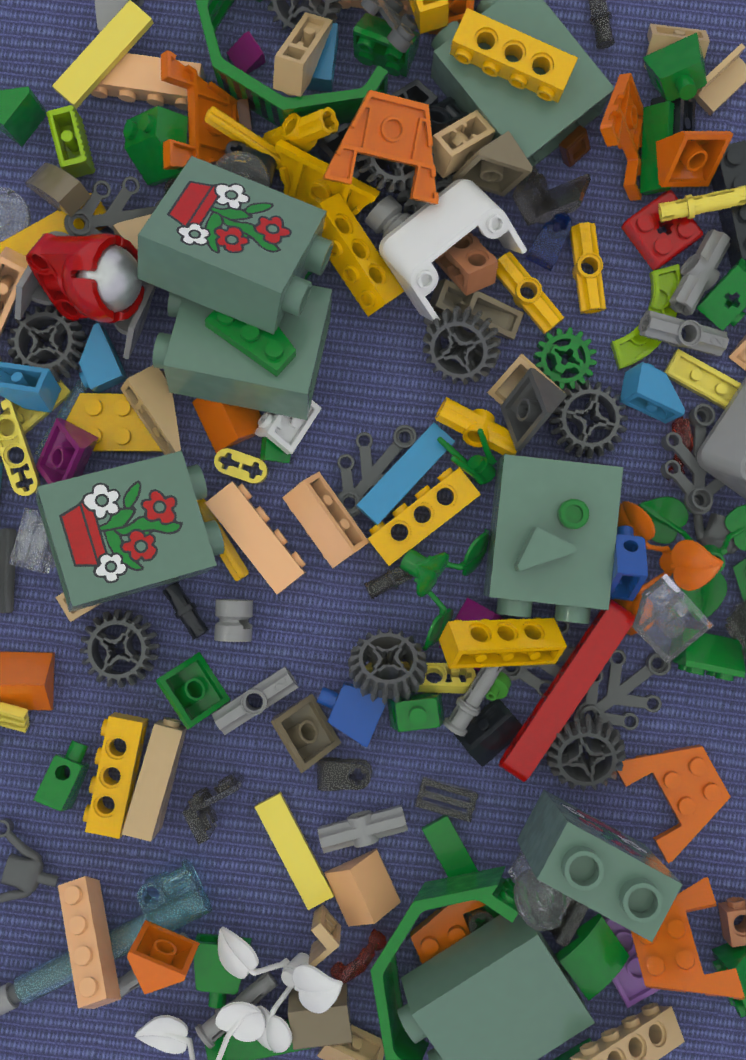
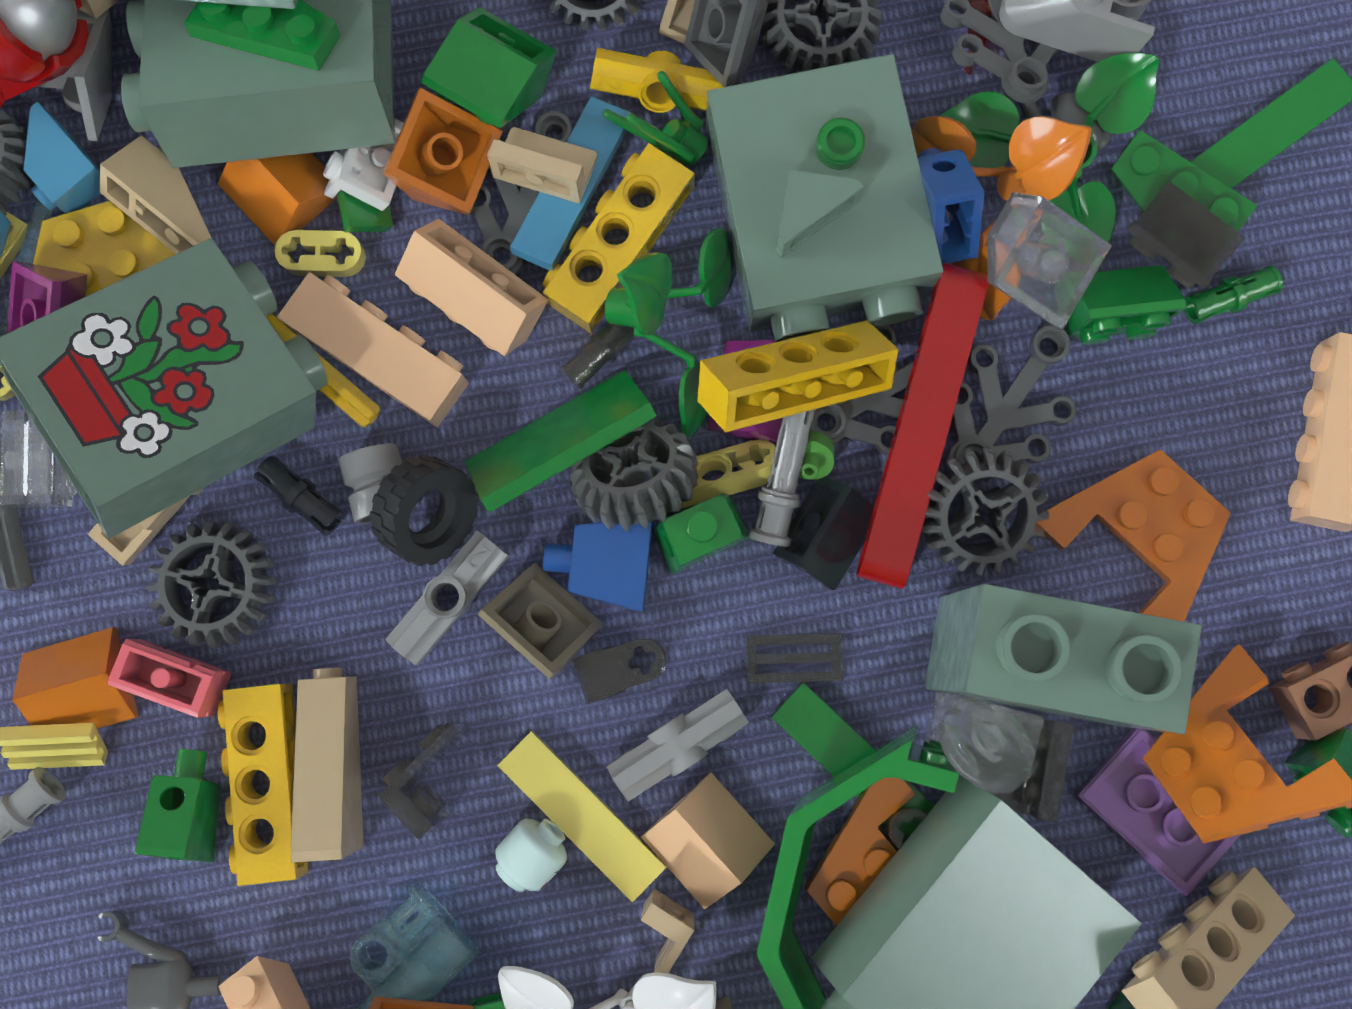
camera: 10 degrees left, 5 degrees down
green slope [155,652,231,730] -> none
clear red arm [330,928,386,984] -> none
green slope [555,914,629,1001] -> none
none -> coral brick [108,639,231,718]
none -> black tyre [370,455,479,566]
none -> orange slope [383,88,503,215]
none -> green slope [421,7,557,128]
none -> green tile [464,370,657,512]
none -> tan panel [487,127,597,204]
none -> light aqua head [495,818,567,892]

